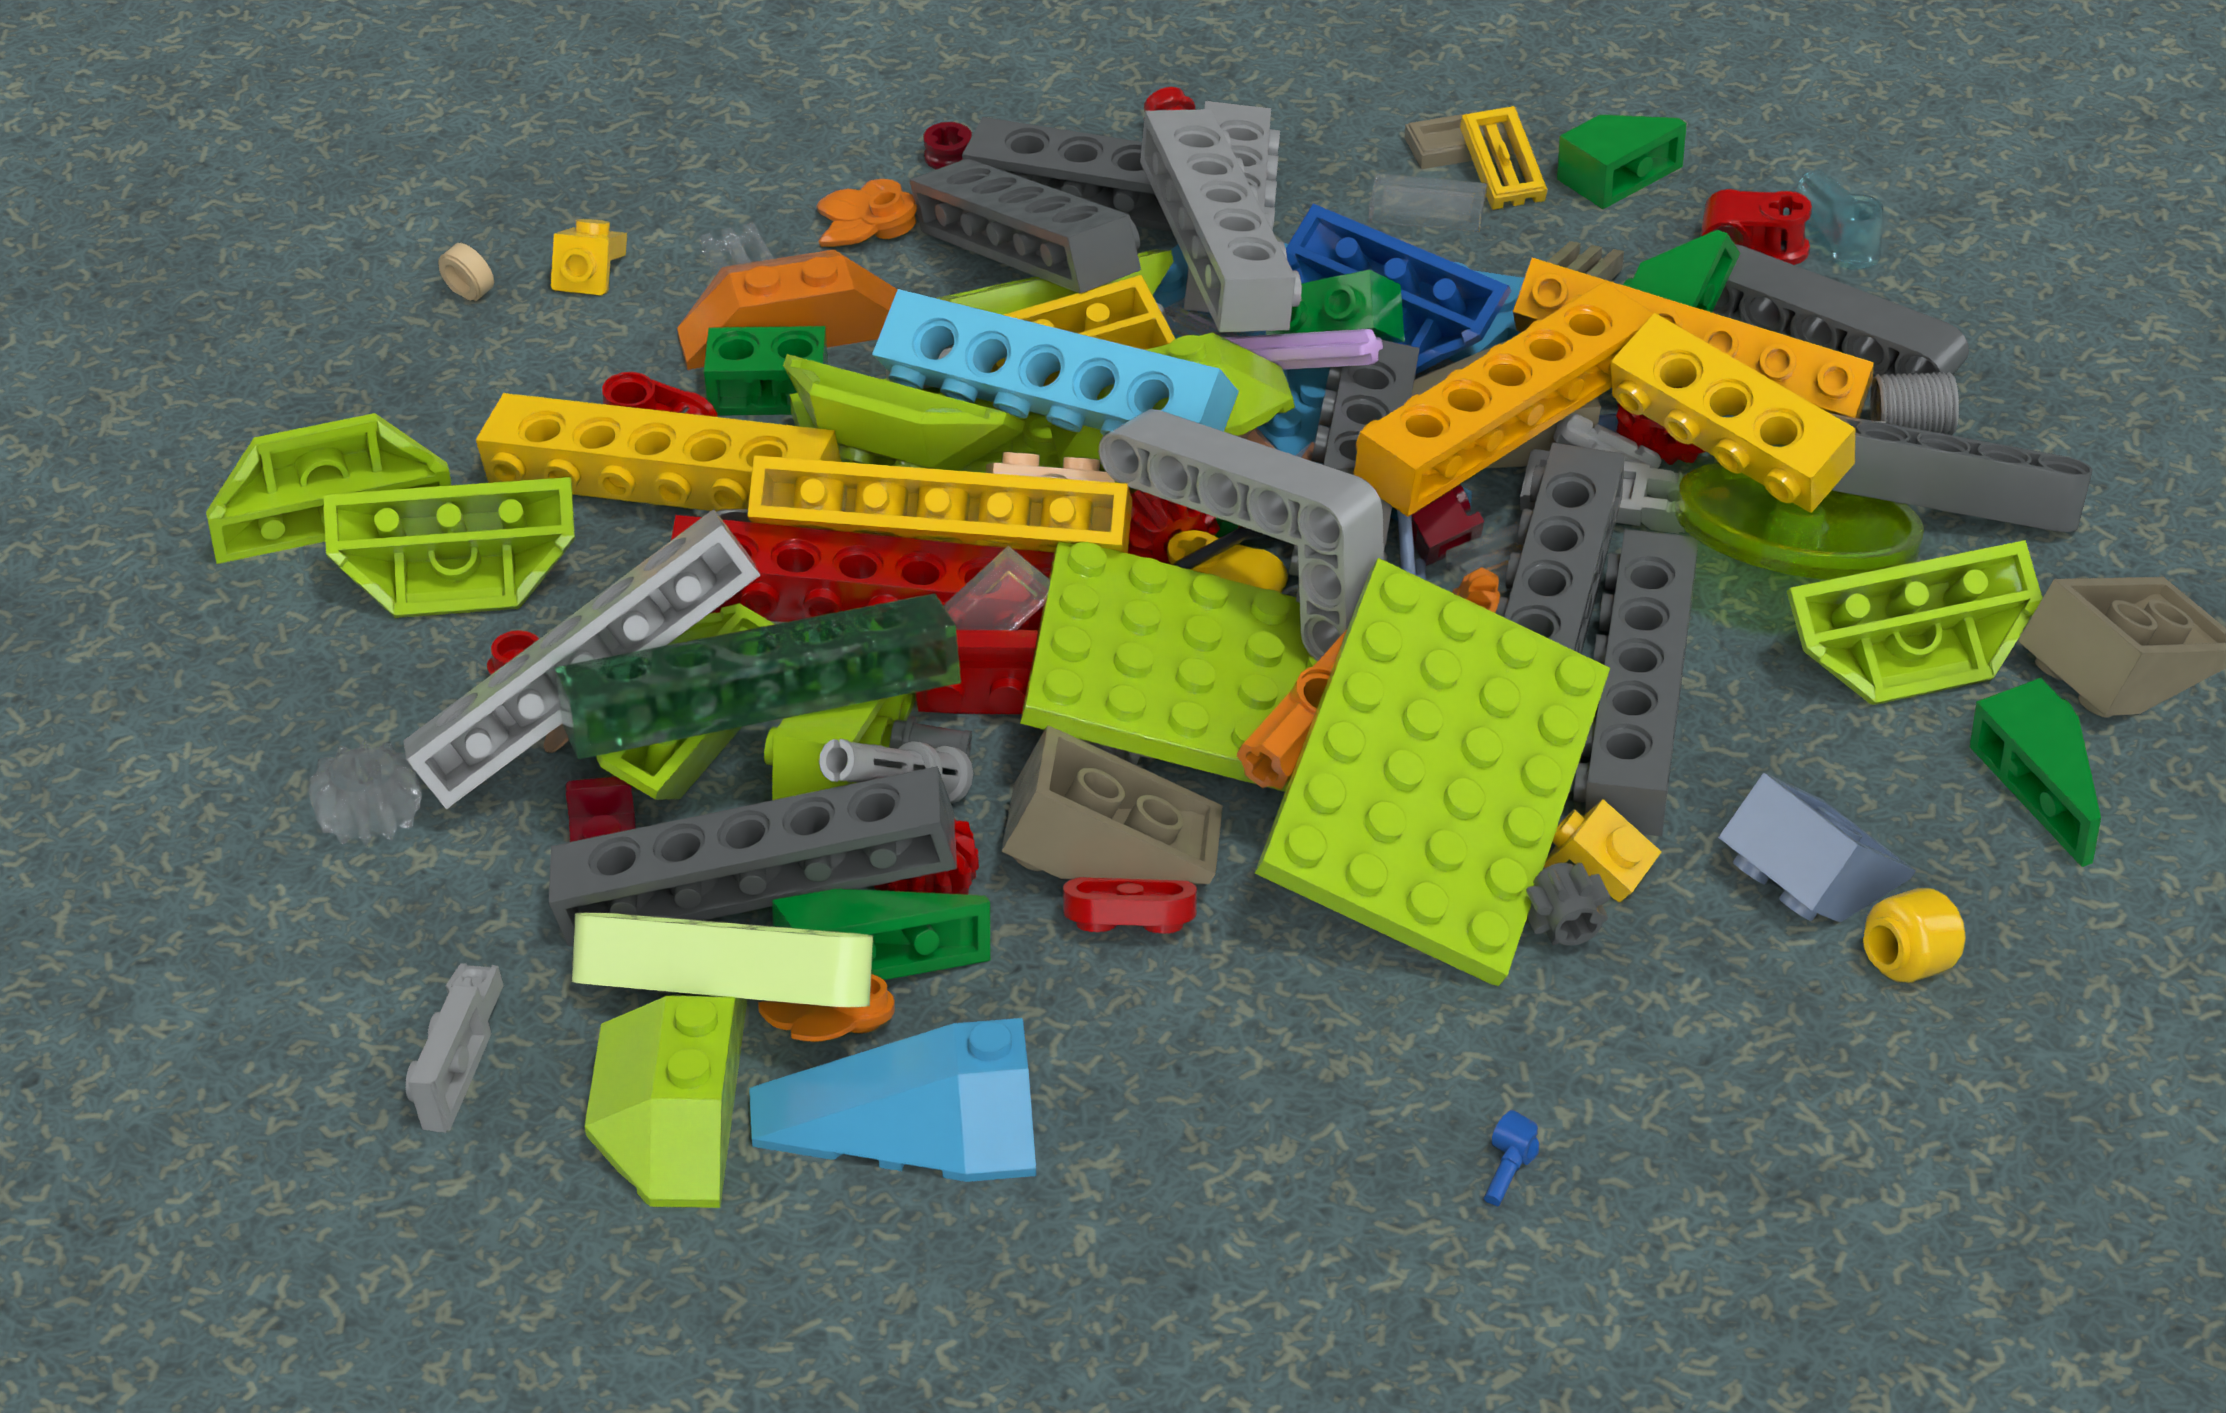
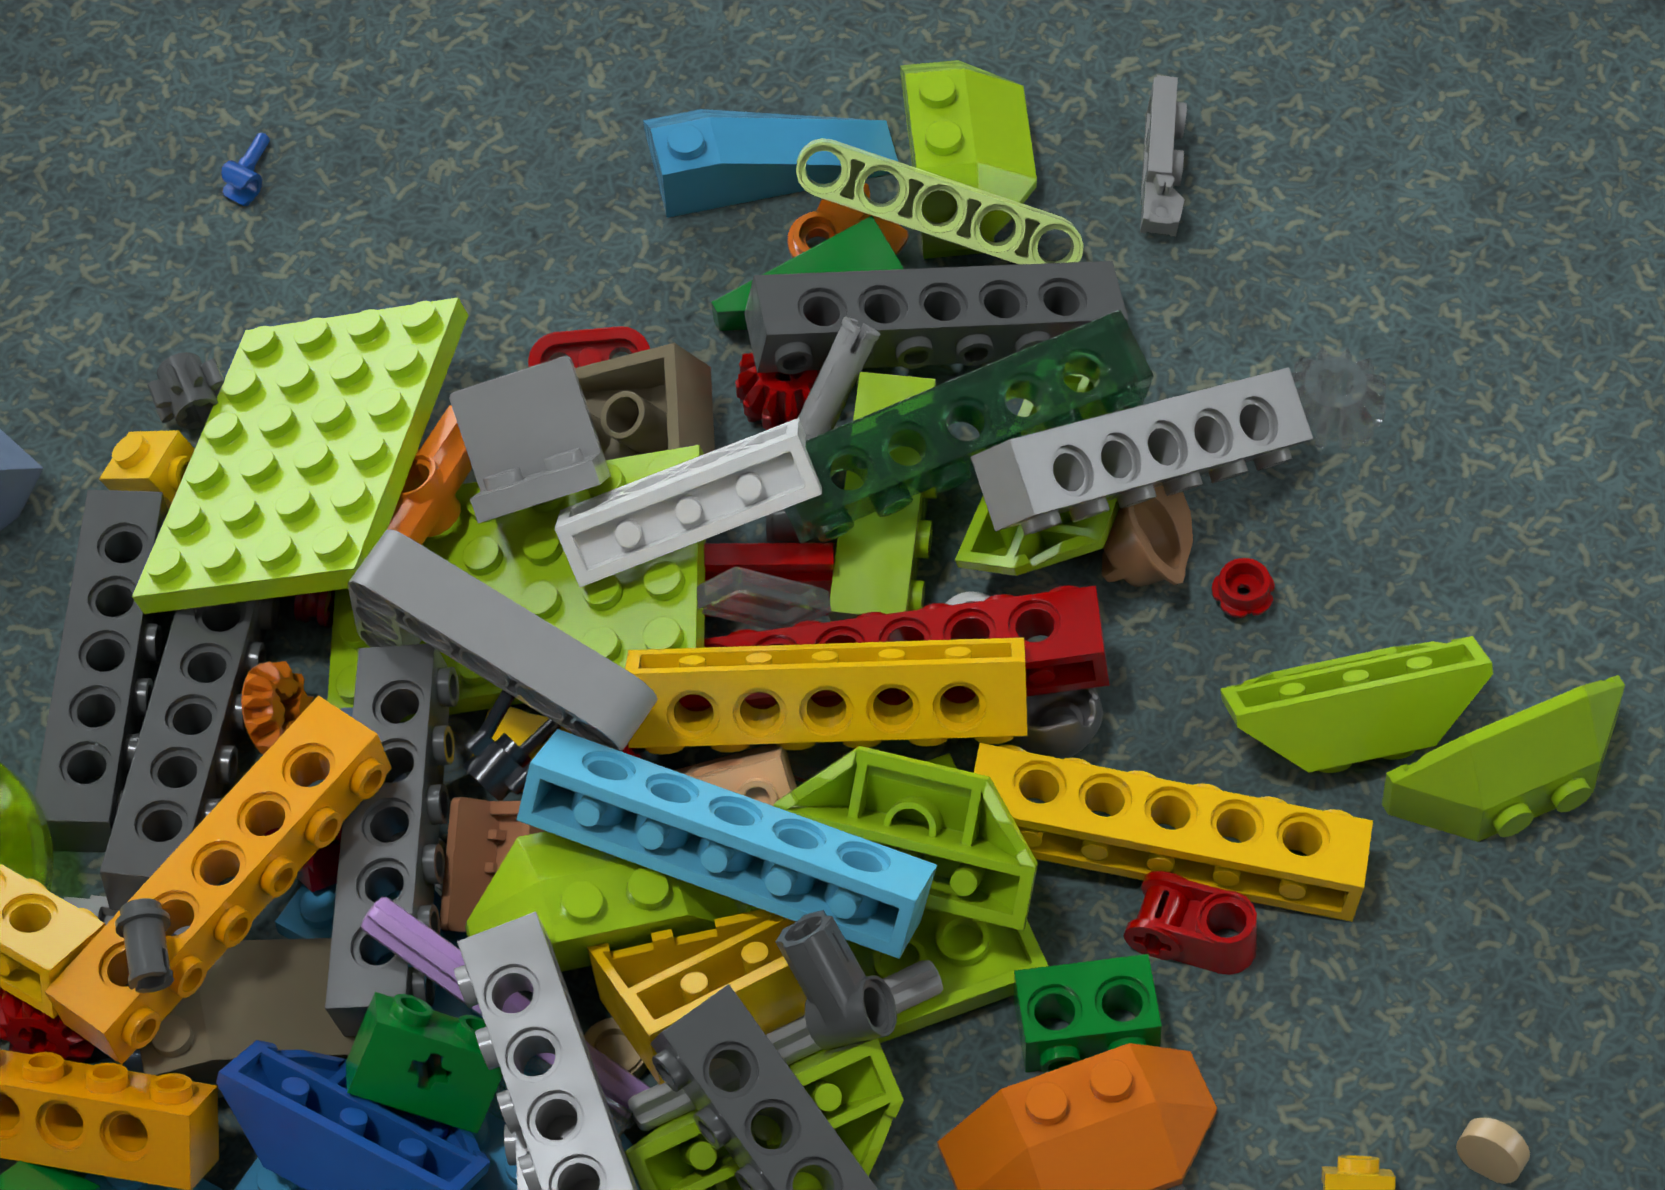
camera: 175 degrees right, 15 degrees up
none -> dark grey pin [115,898,174,993]
none -> light grey bracket [449,356,610,523]
none -> white fence [555,418,822,587]
none -> dark grey piece [775,910,897,1050]

